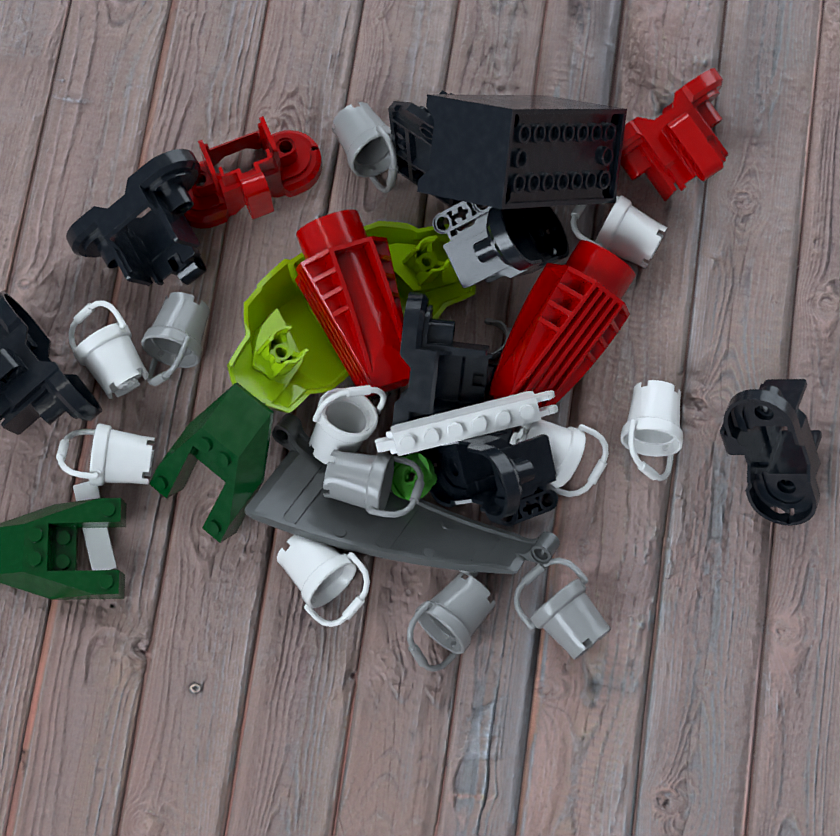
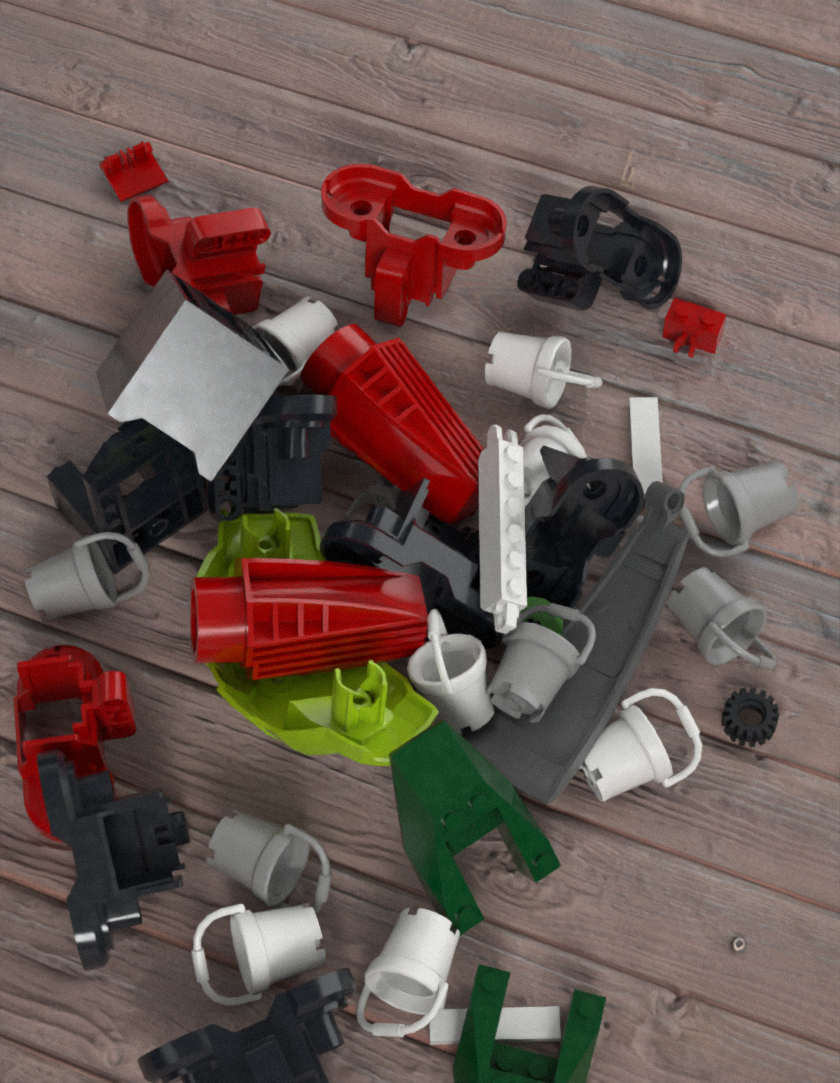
camera: 80 degrees left, 10 degrees down
none -> red hinge [99,141,169,202]
none -> red piece [321,164,507,328]
none -> white tile [629,397,663,499]
none -> red brick [662,298,727,358]
none -> black tyre [721,687,779,747]

